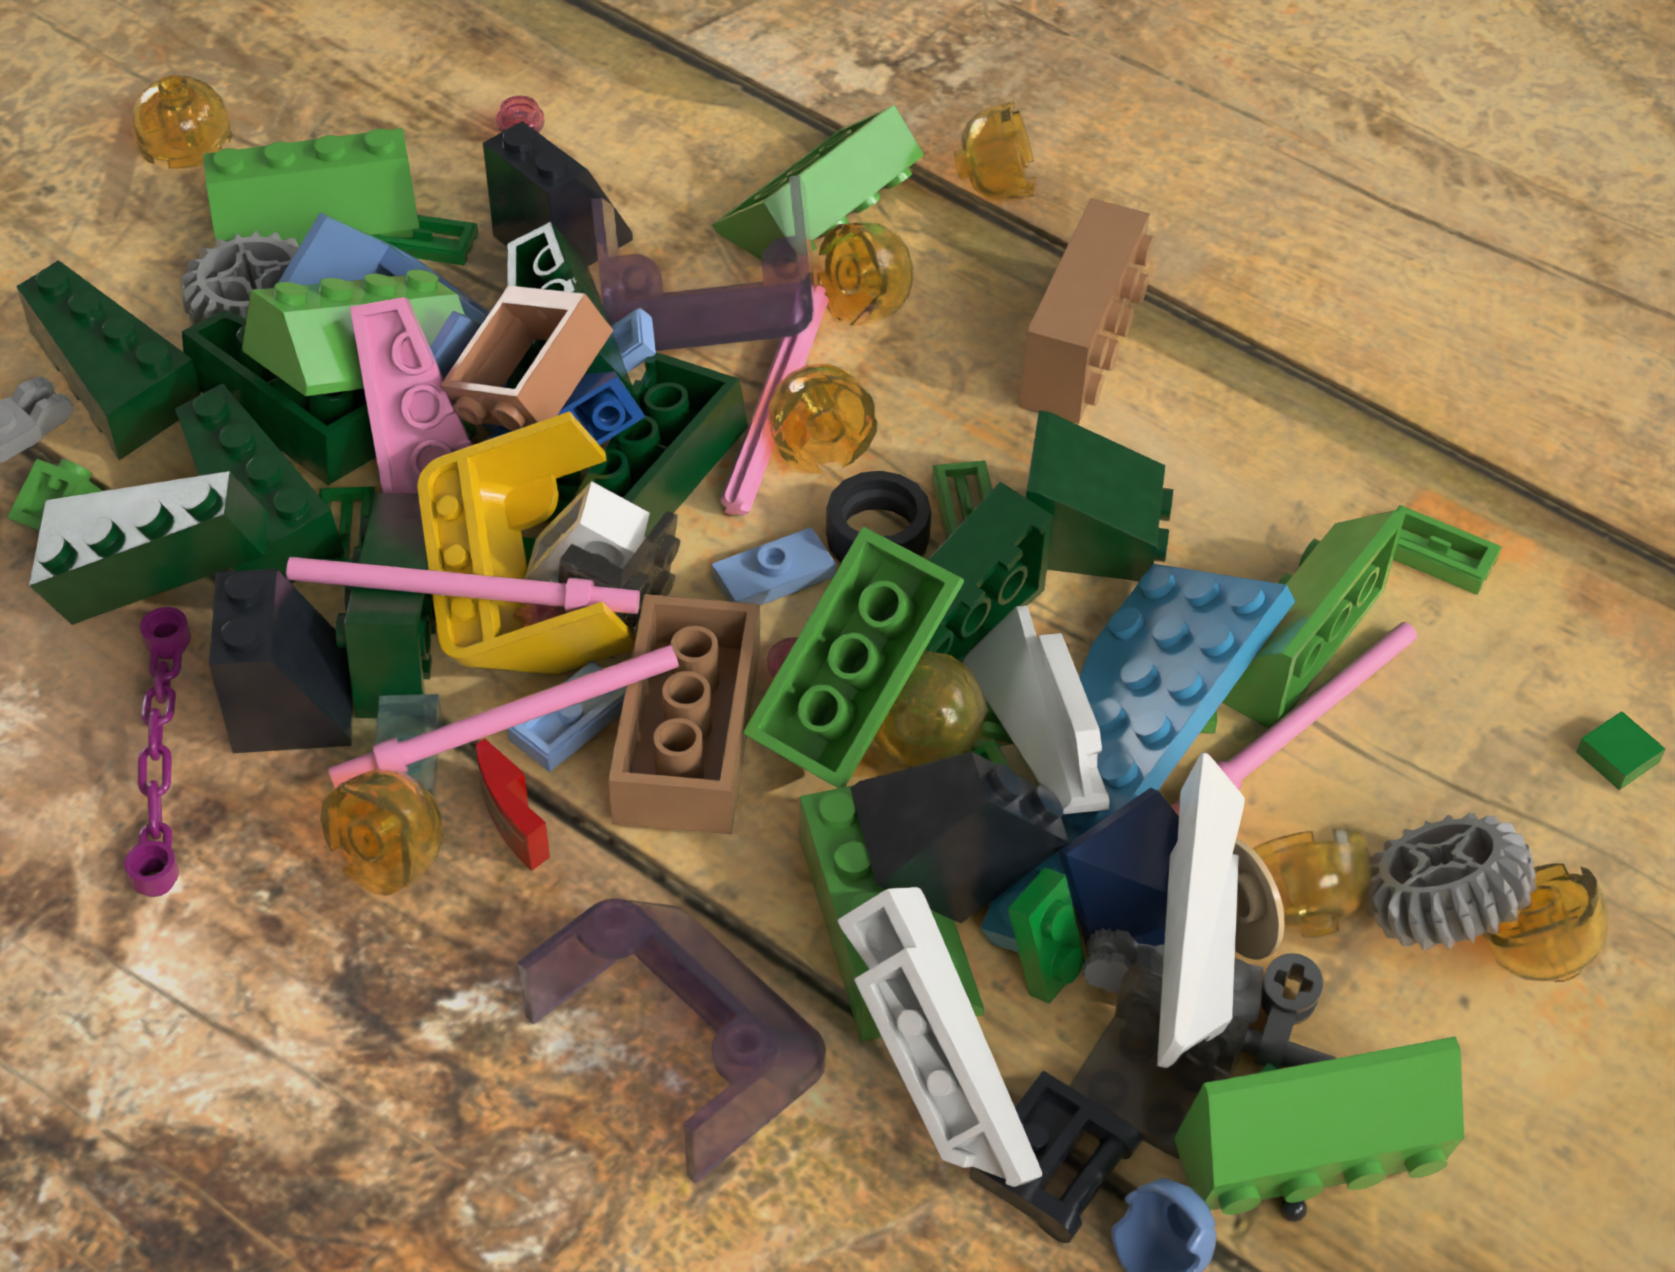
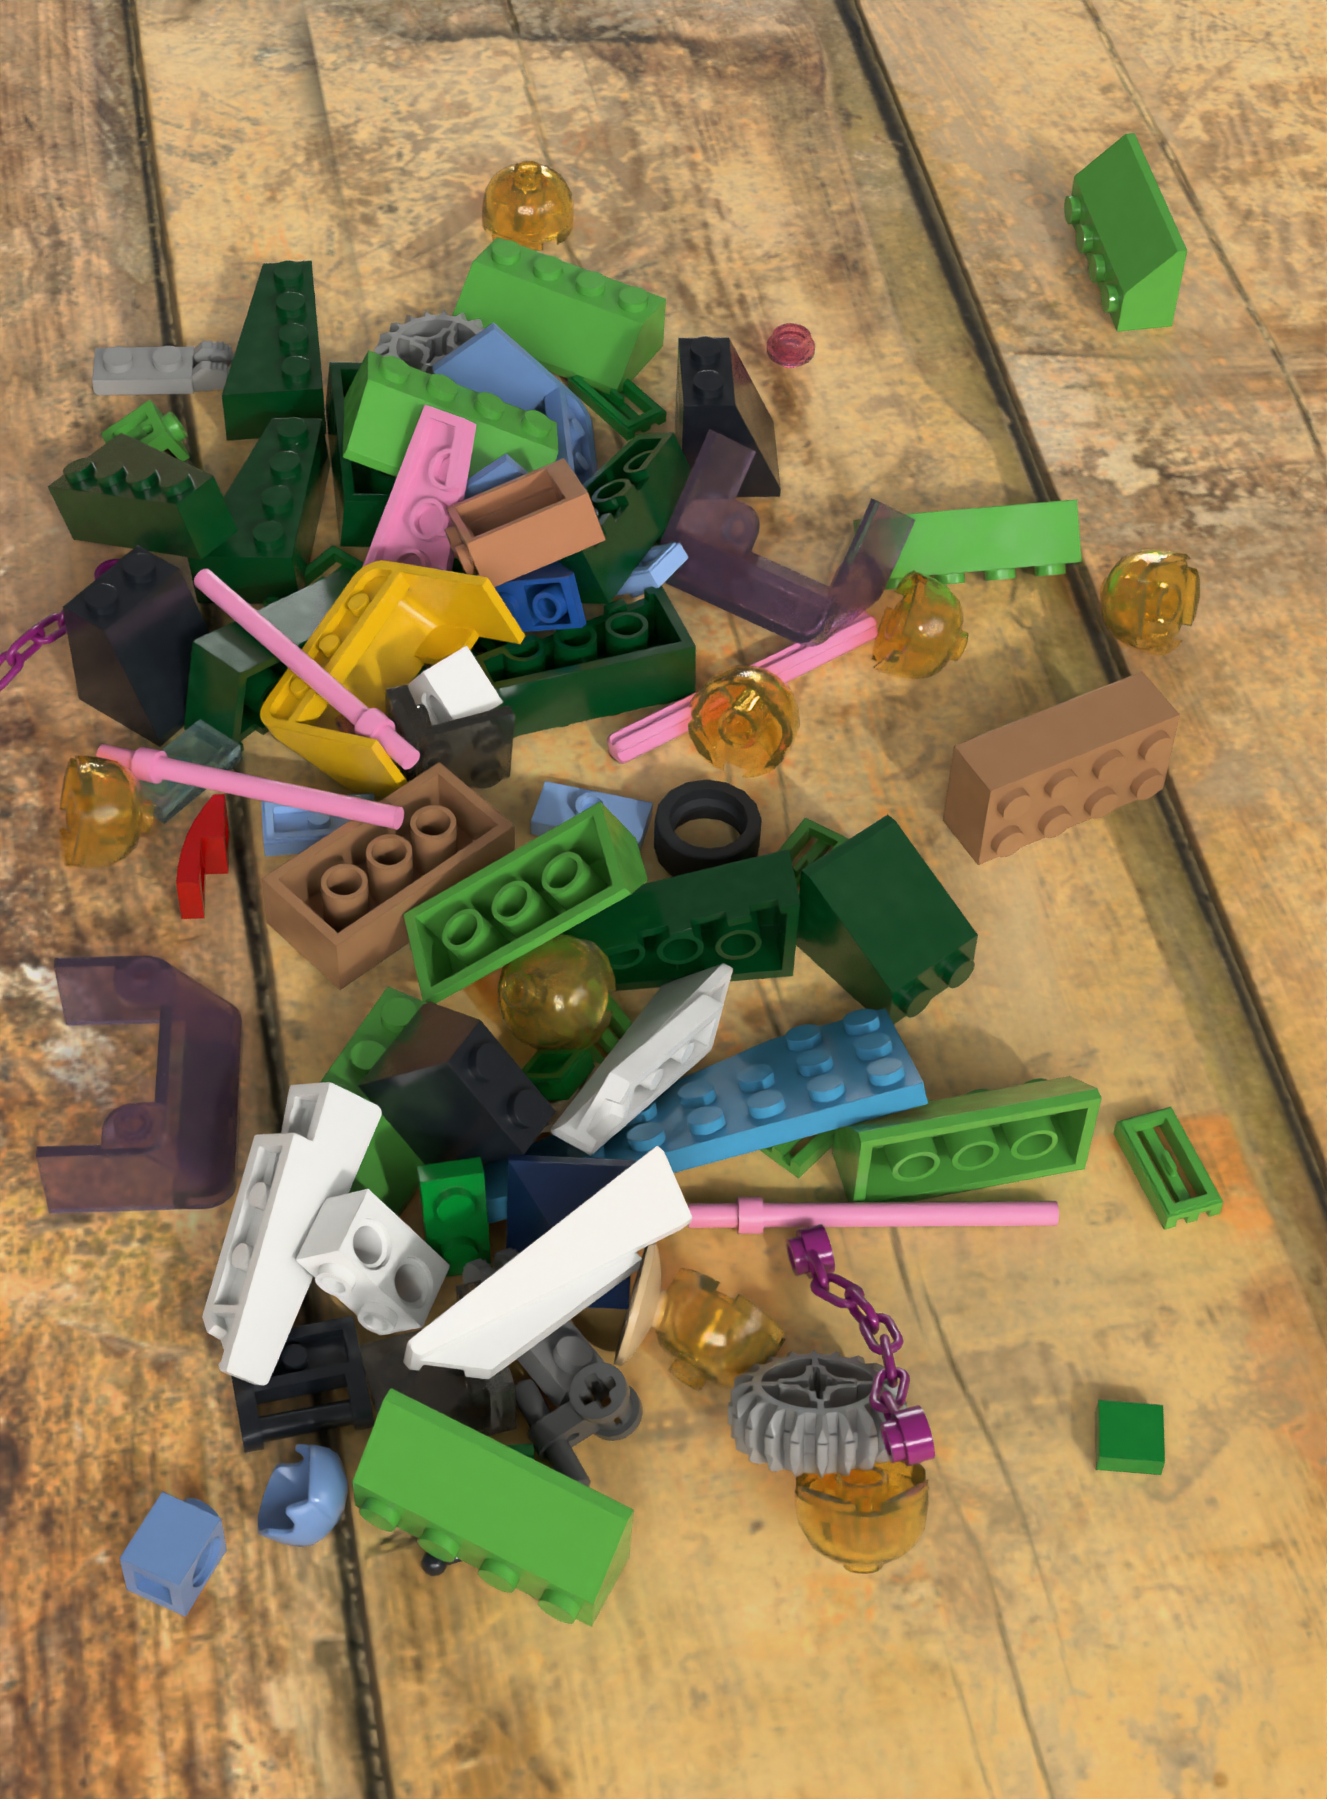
camera: 40 degrees right, 0 degrees up
none -> white brick [296,1189,450,1336]
none -> magenta piece [786,1224,935,1466]

